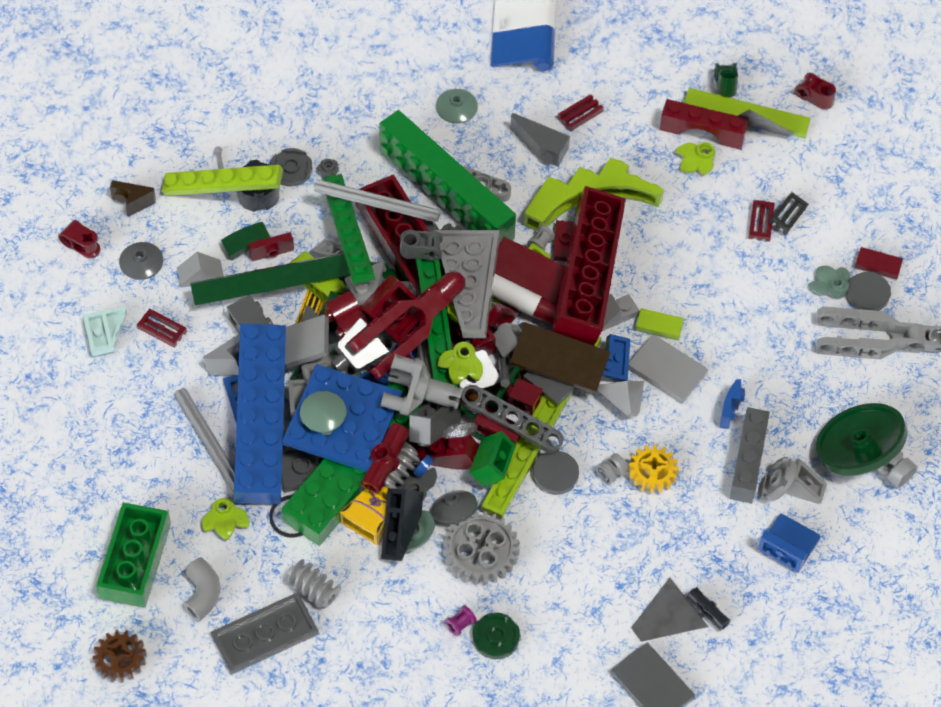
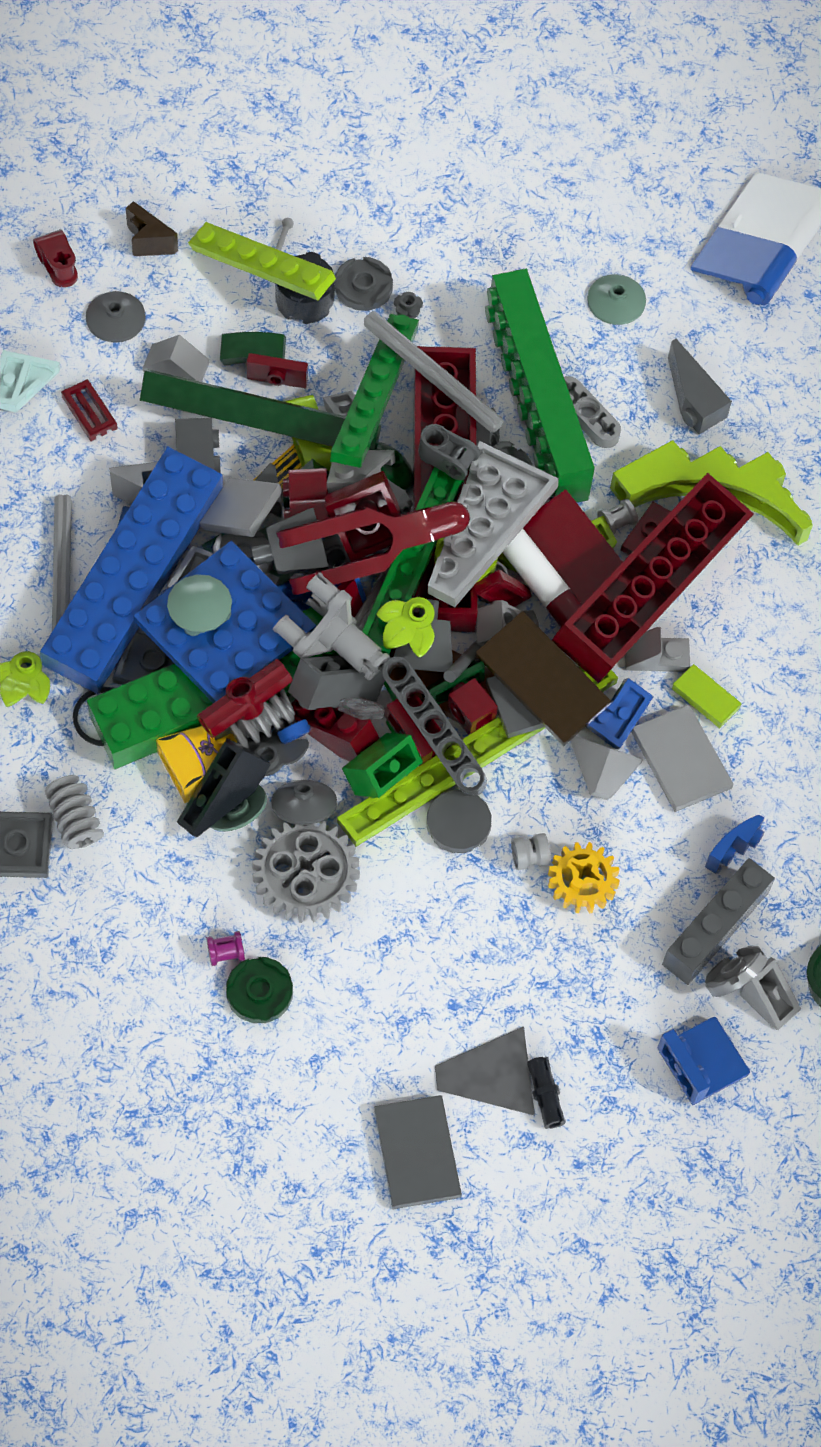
camera: 25 degrees right, 5 degrees up
dark red tile [558,94,604,131] -> none

